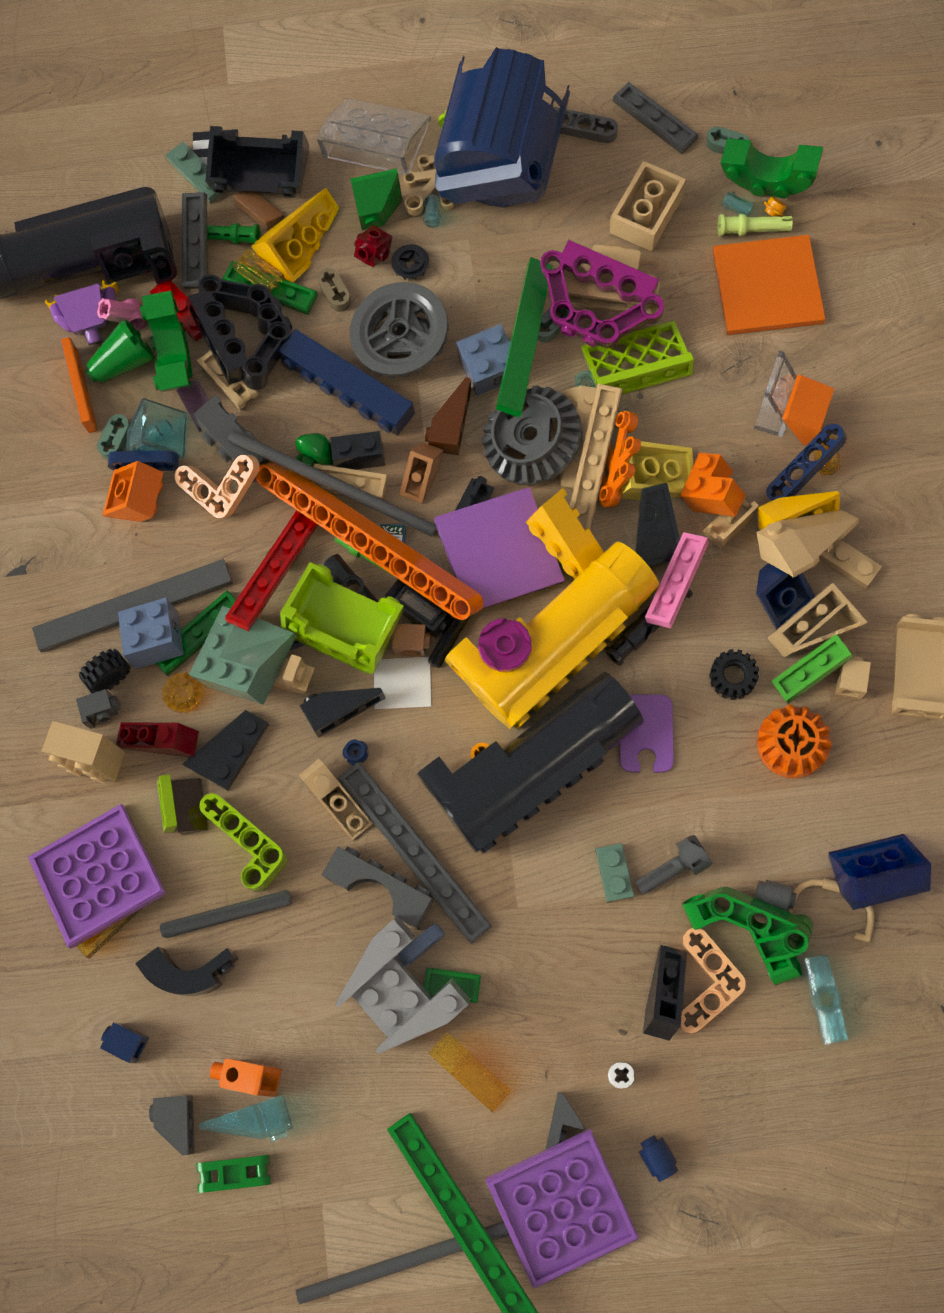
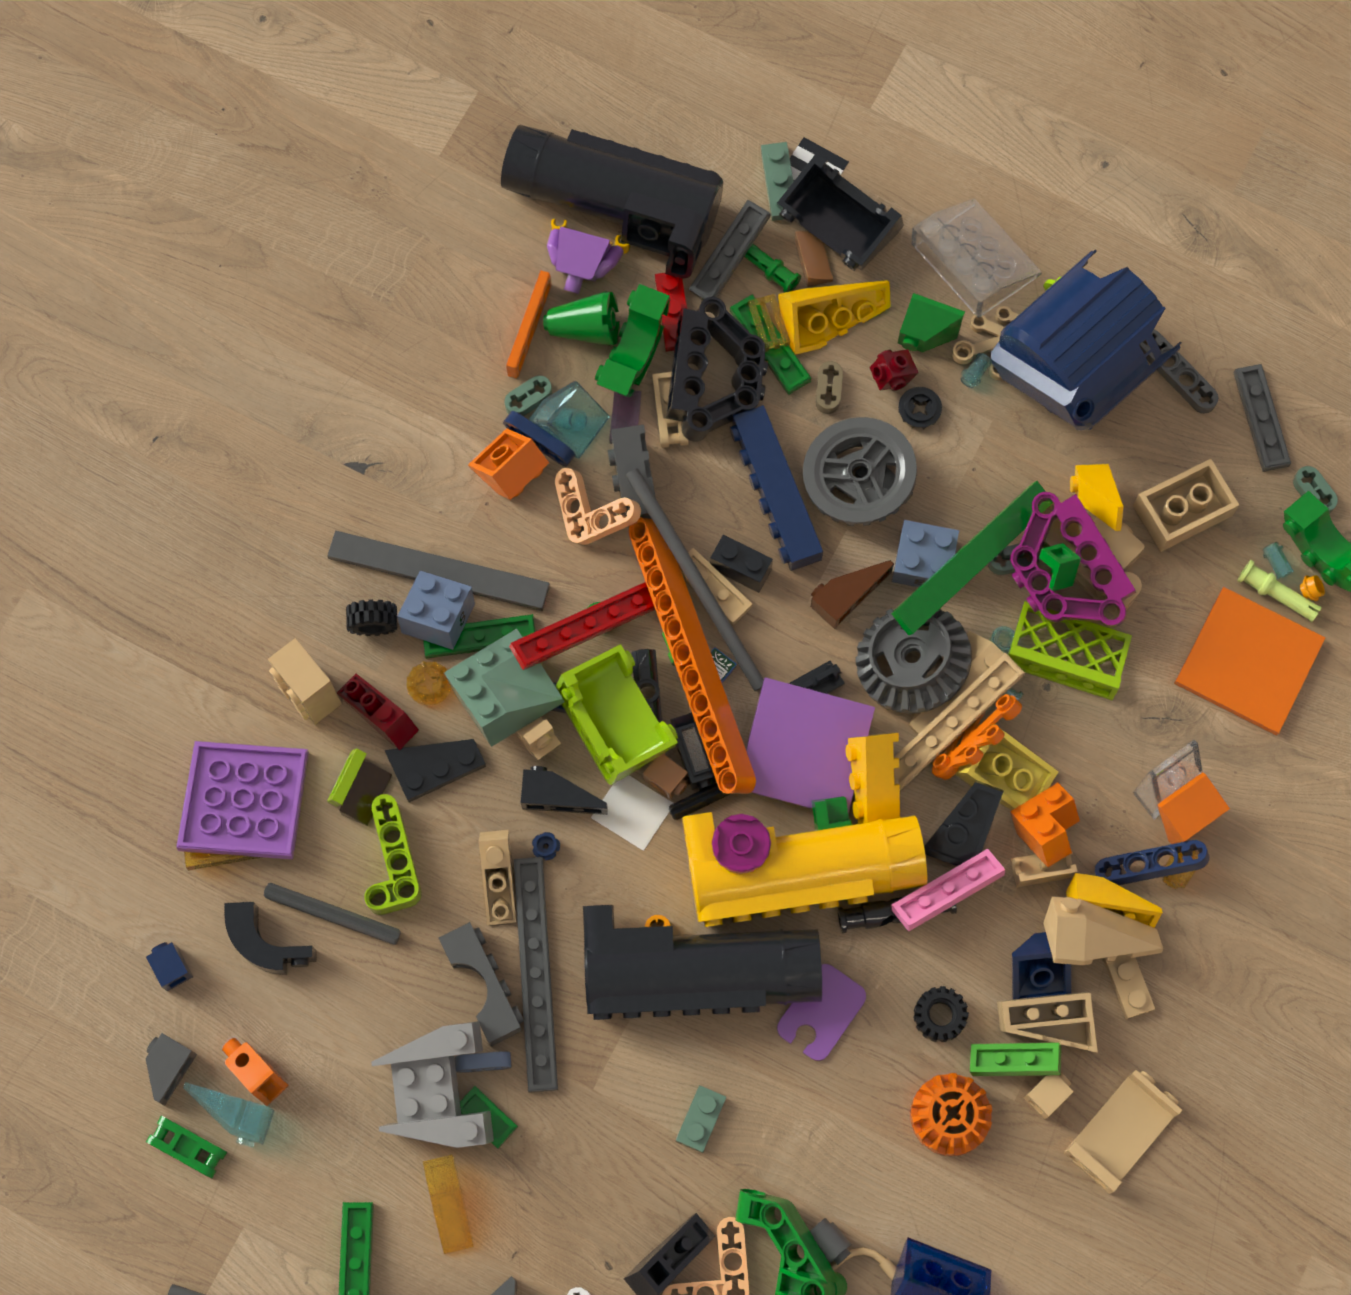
camera: 25 degrees right, 0 degrees up
dark grey brick [76,689,121,729] -> none
bright pink piece [97,298,147,330] -> none
green piece [295,433,333,466] -> none
medium nougat slope [400,442,444,504] -> none
dark grey piece [635,835,712,895] -> none
none -> green panel [811,796,852,830]
none -> green panel [1039,543,1081,591]
none -> yellow slope [1070,464,1123,531]

